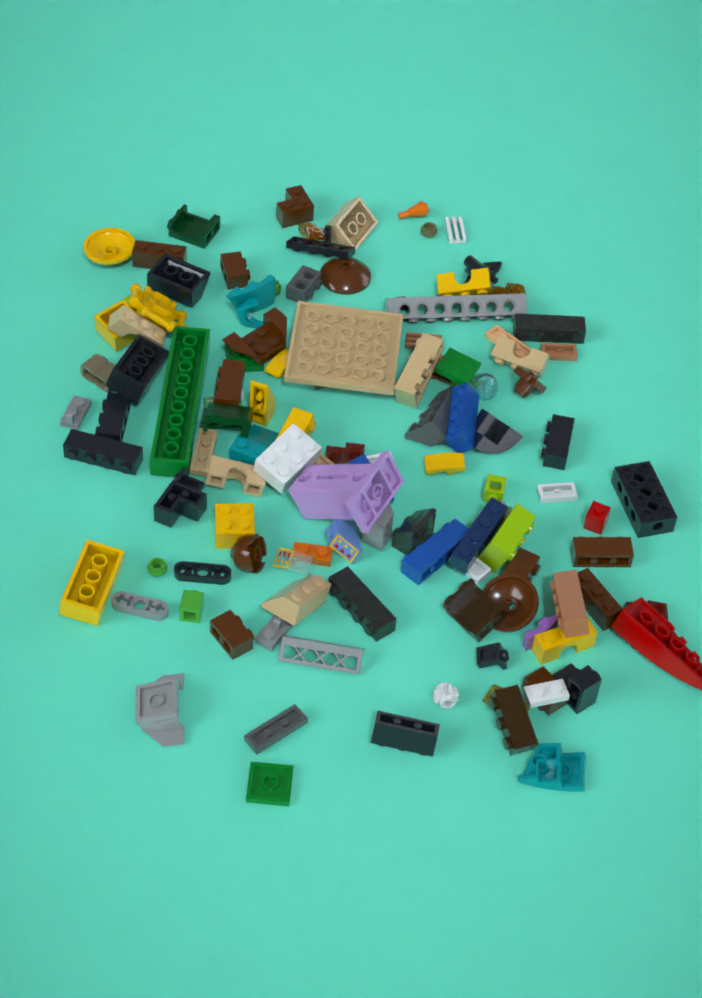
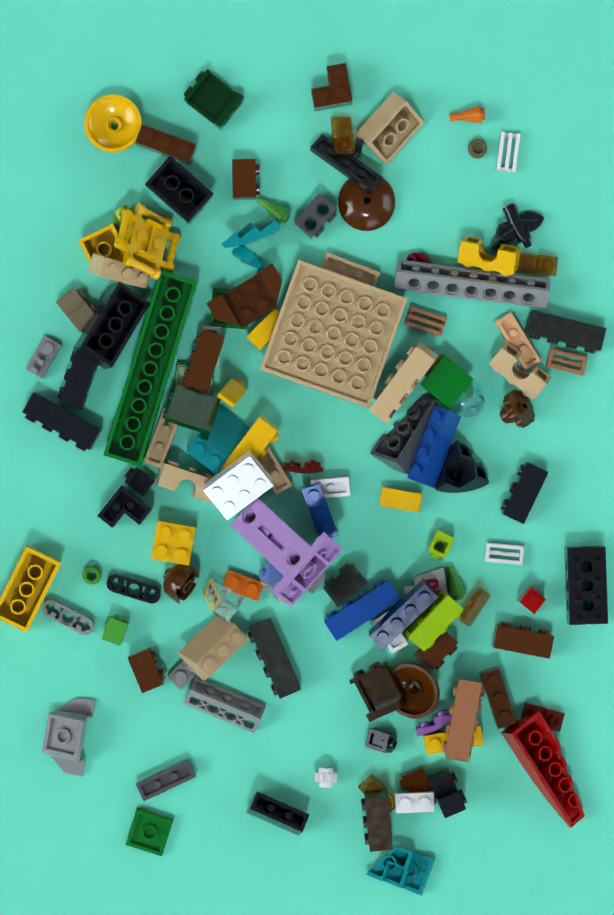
camera: 15 degrees right, 40 degrees up
none -> clear orange slope [458,588,490,626]

